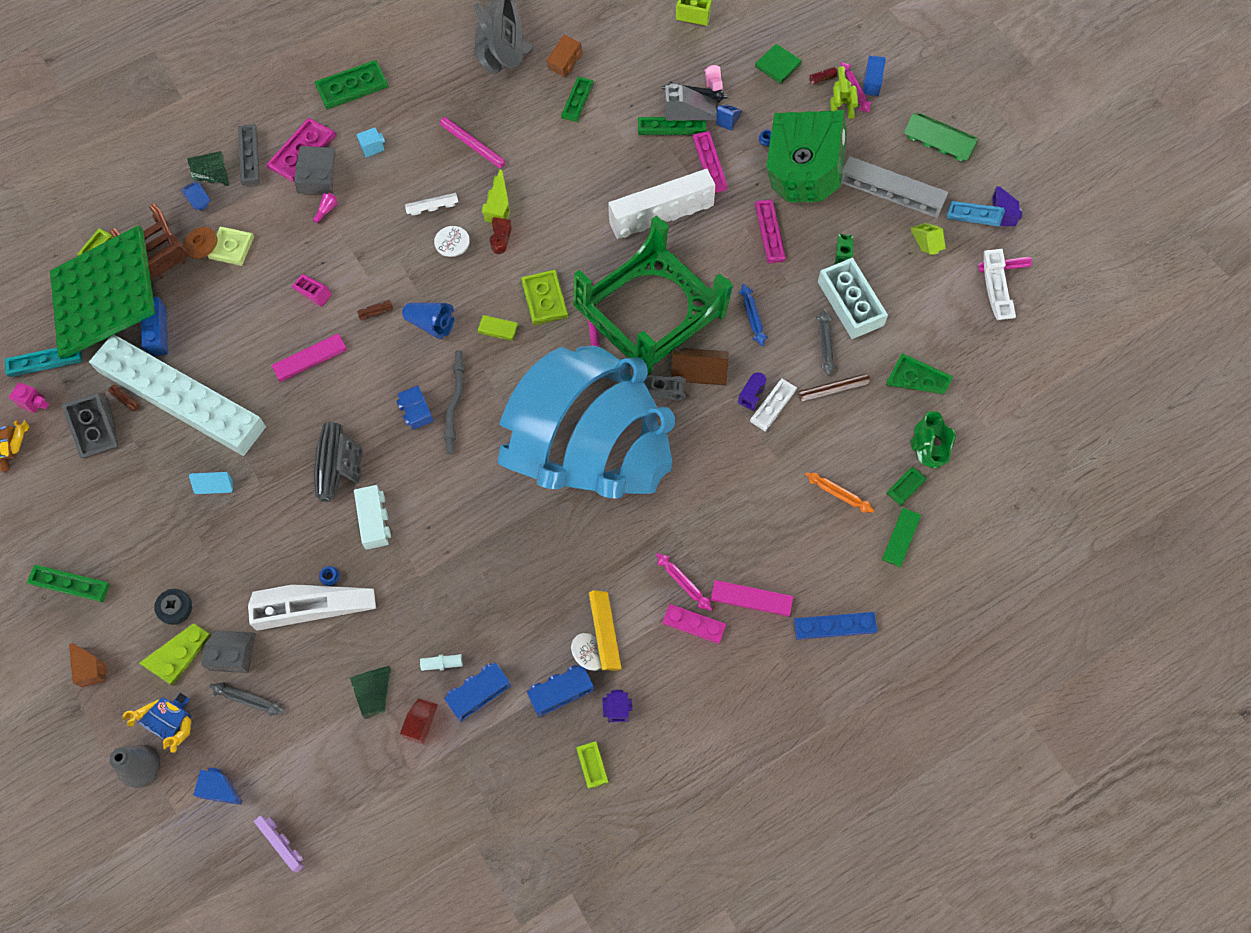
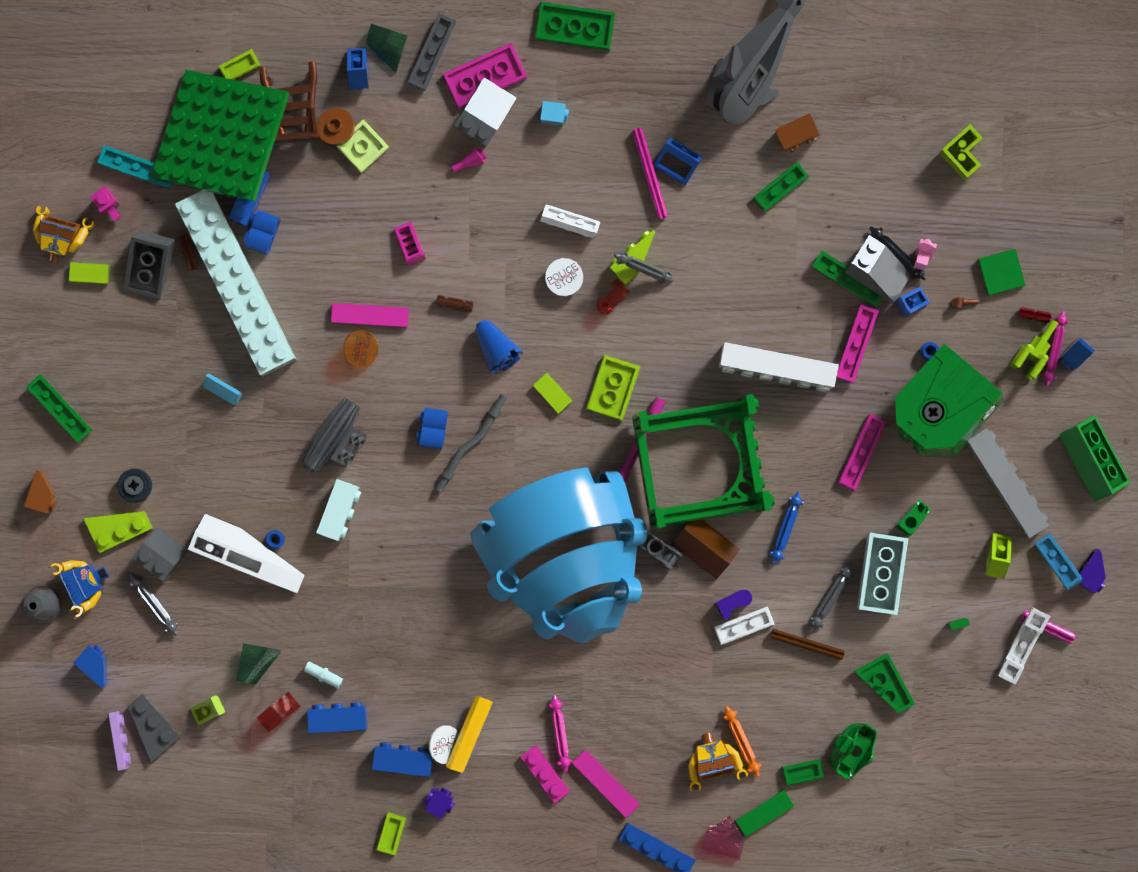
camera: 30 degrees right, 20 degrees up
none -> lime tile [69,262,110,284]
none -> dark grey wing [128,693,181,762]
none -> lime slope [190,695,225,726]
none -> blue brick [243,210,281,255]
none -> clear orange piece [343,330,378,368]
none -> dark grey wheel [614,252,674,284]
none -> blue tile [653,137,703,186]
none -> torso [688,733,748,791]
none -> clear pink slope [702,816,744,861]
none -> green tile [947,618,970,630]
none -> copper hand [951,297,979,309]

